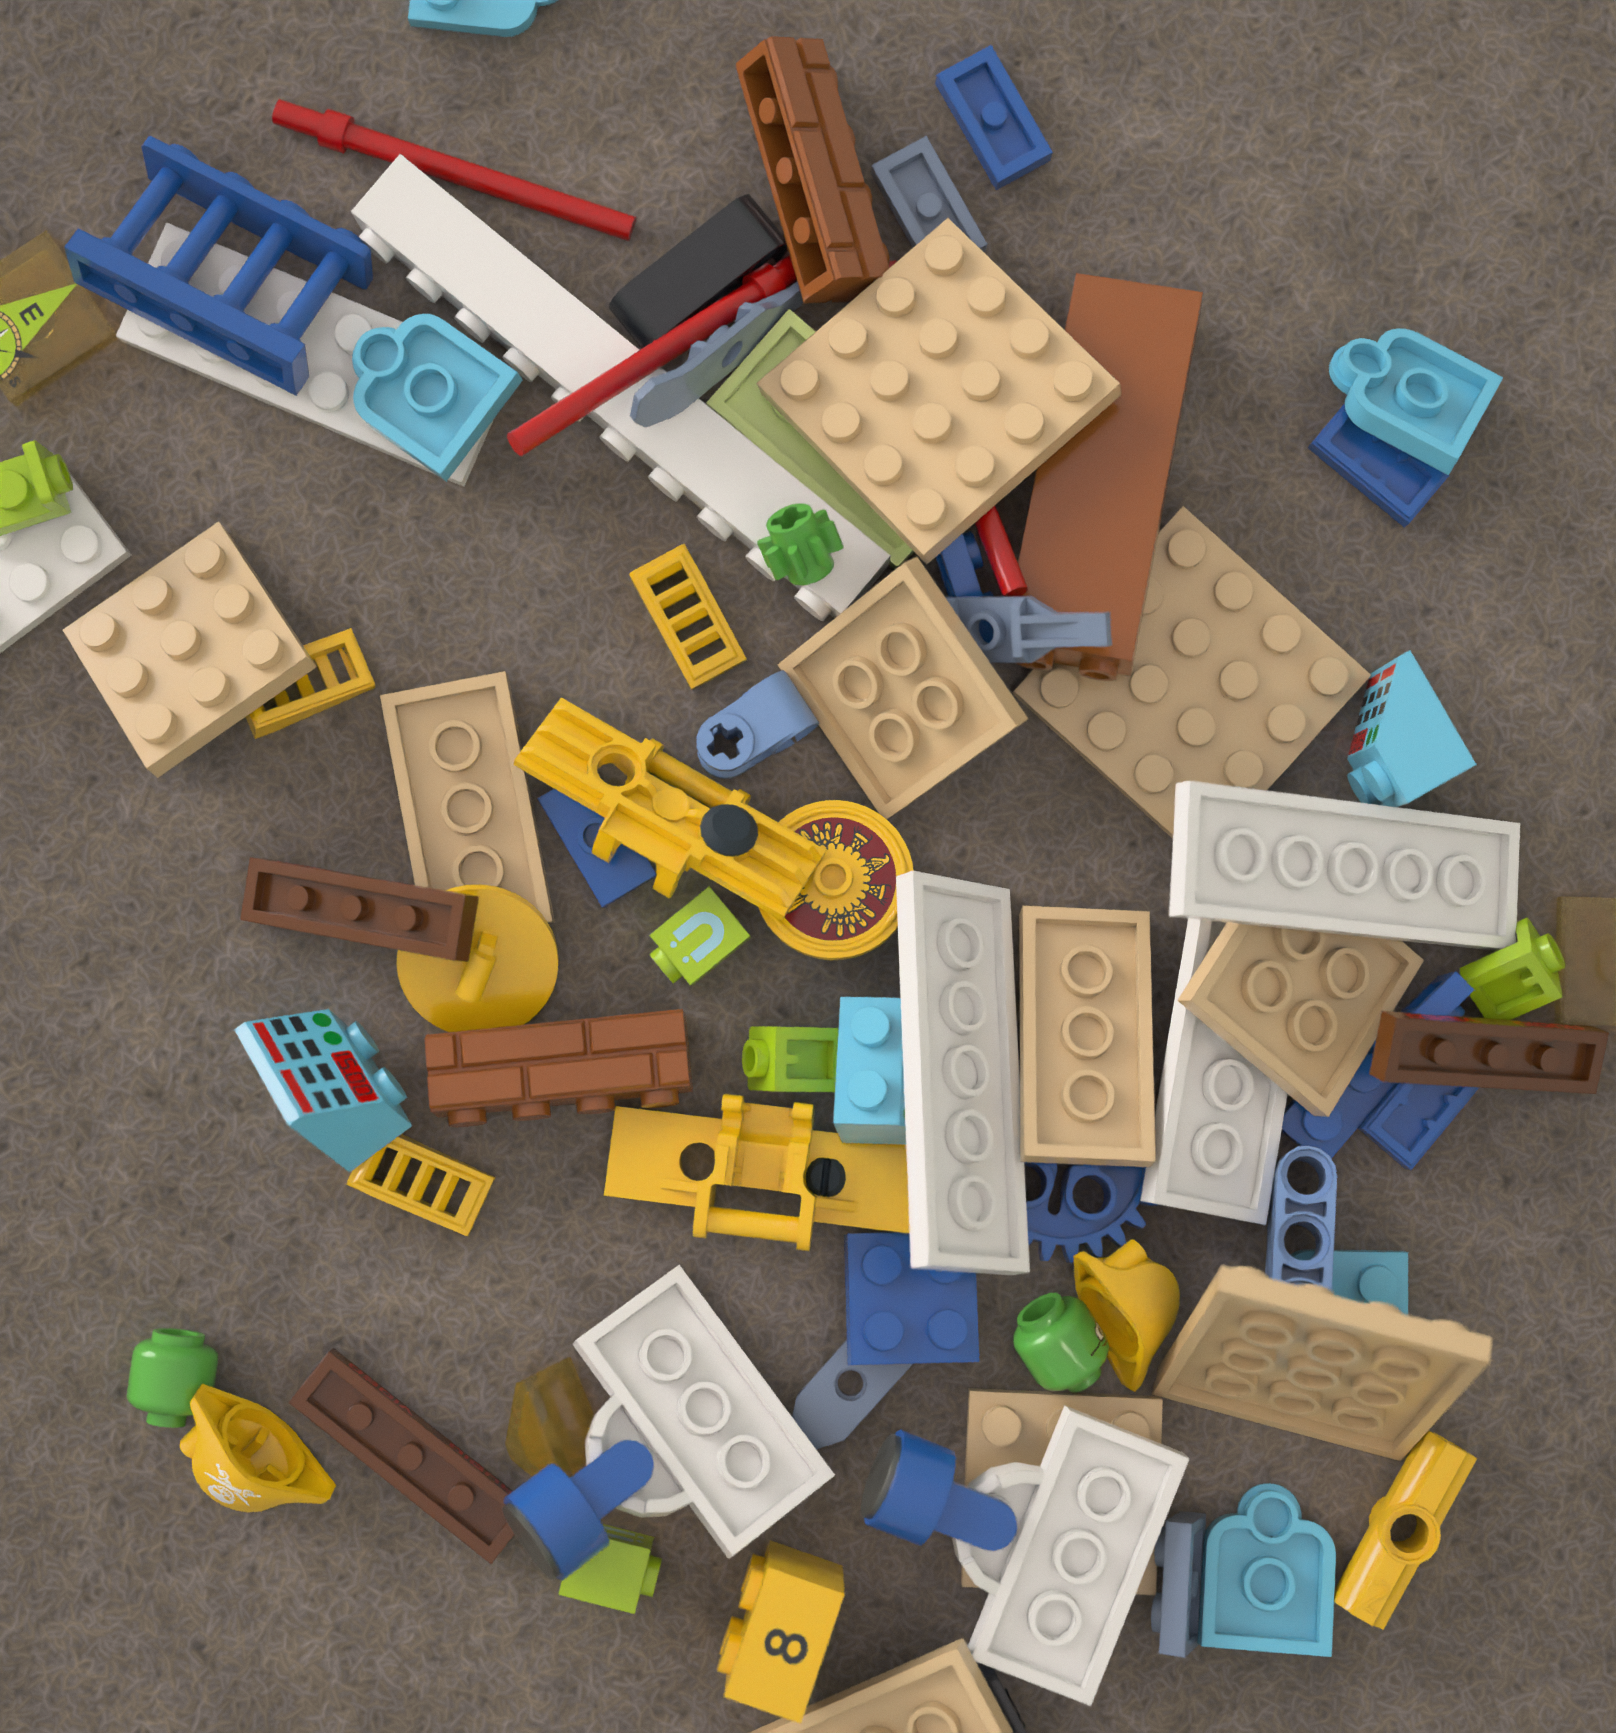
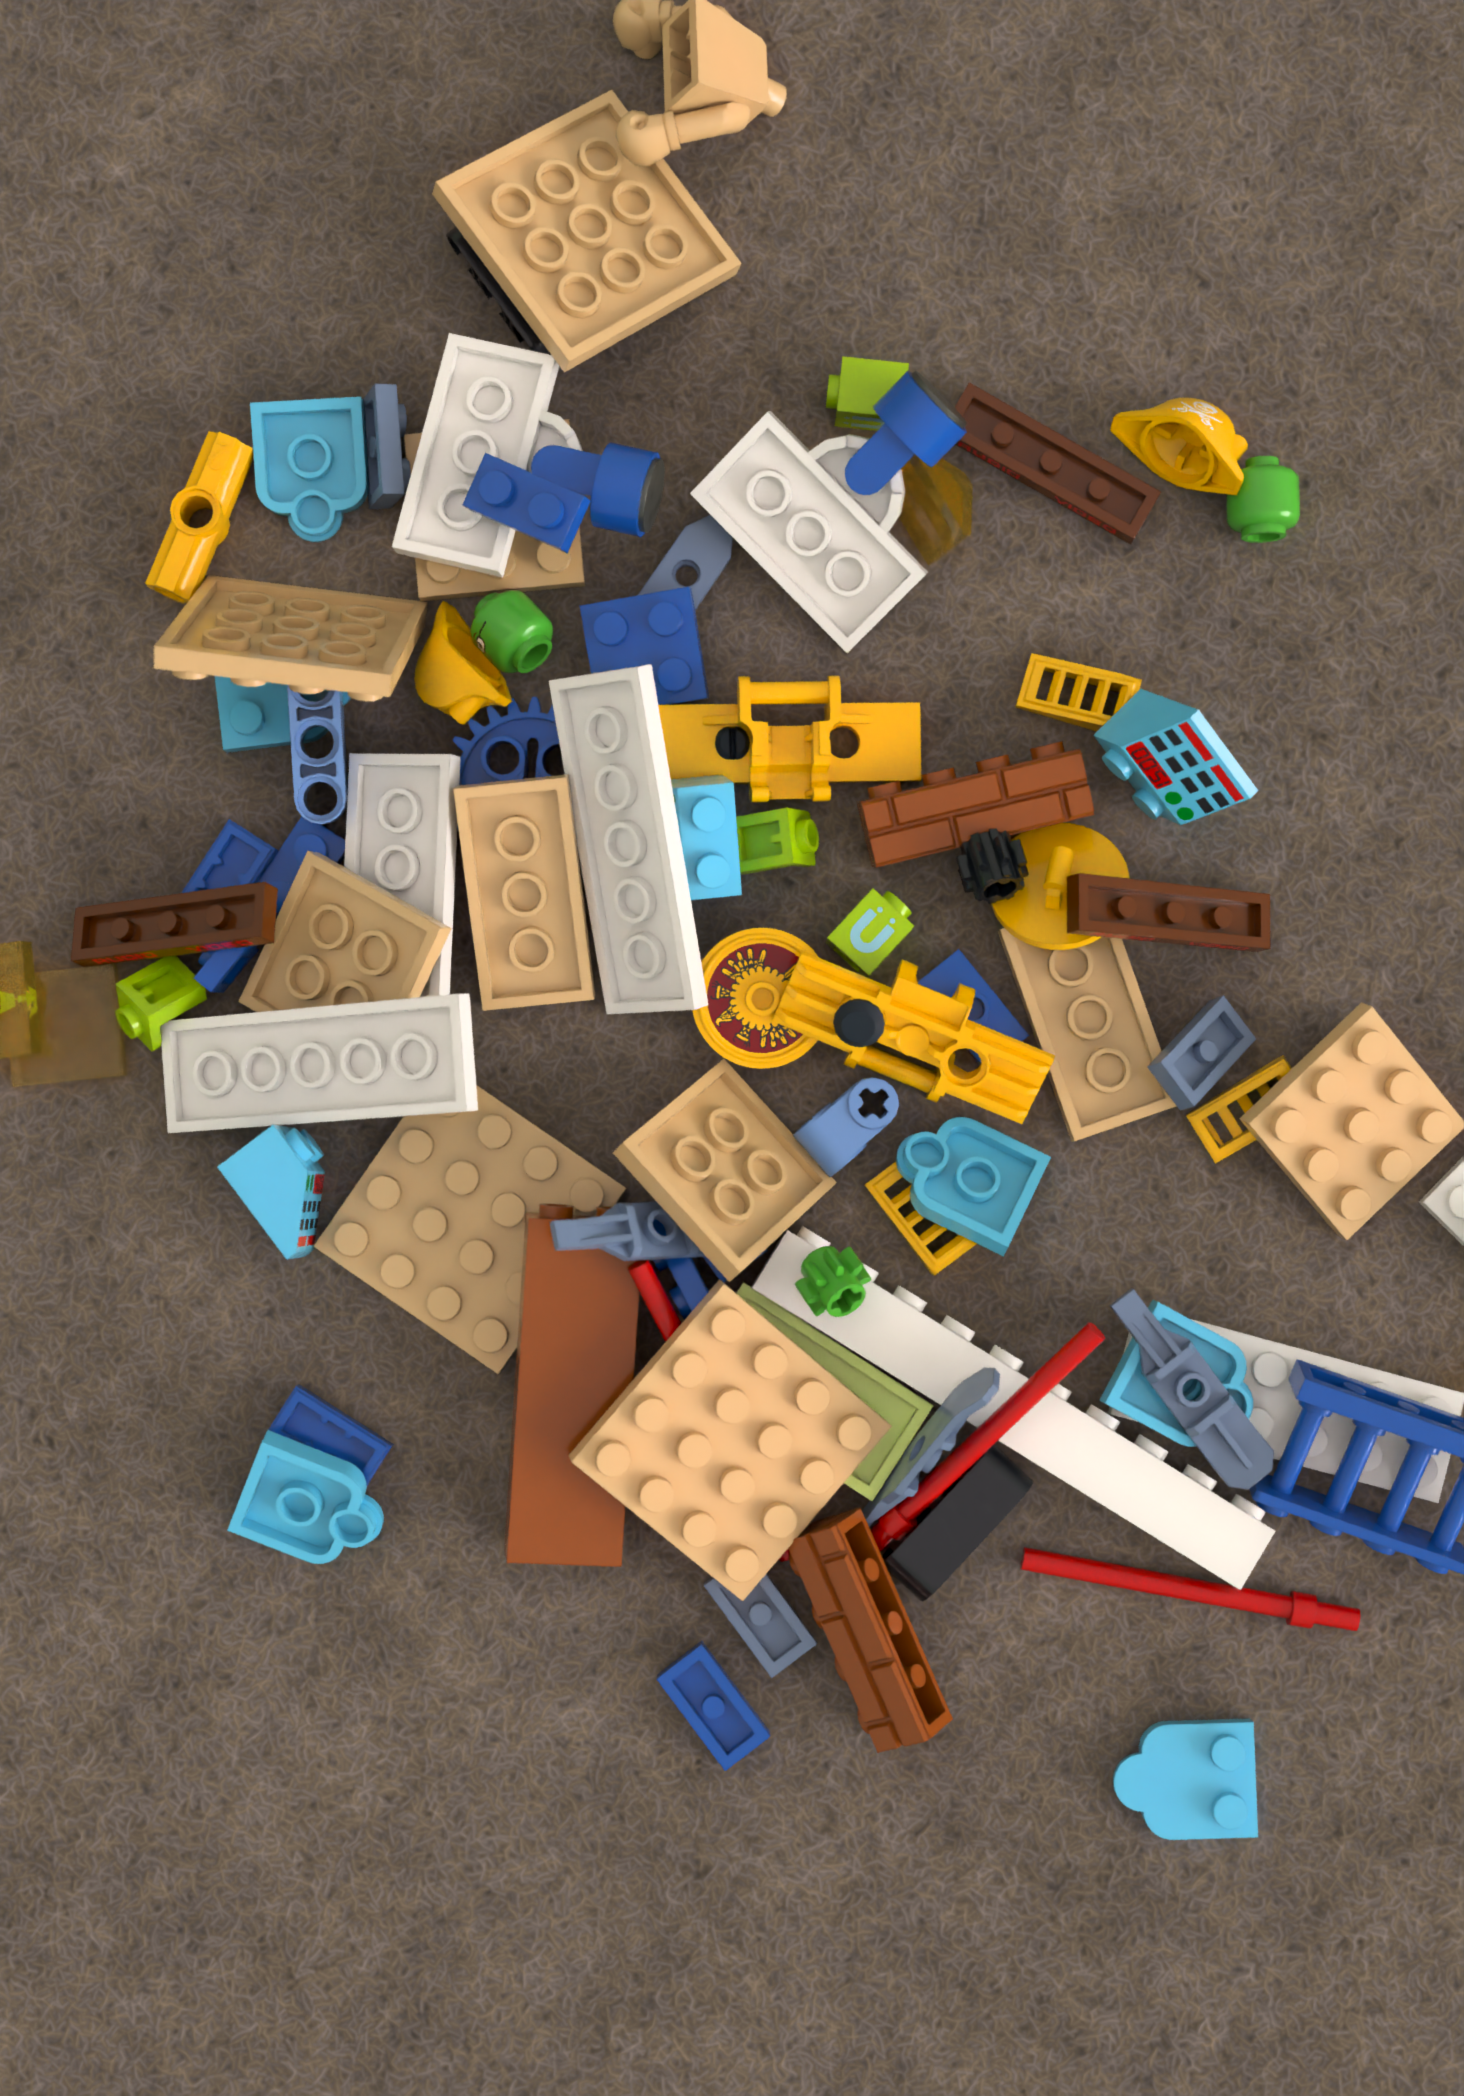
camera: 170 degrees right, 0 degrees up
yellow brick [717,1540,845,1724] -> none
none -> blue plate [462,453,591,553]
none -> medium azure plate [896,1117,1051,1256]
none -> black gear [956,829,1029,904]
none -> sand blue piece [1109,1288,1274,1490]
none -> sand blue plate [1147,995,1256,1111]

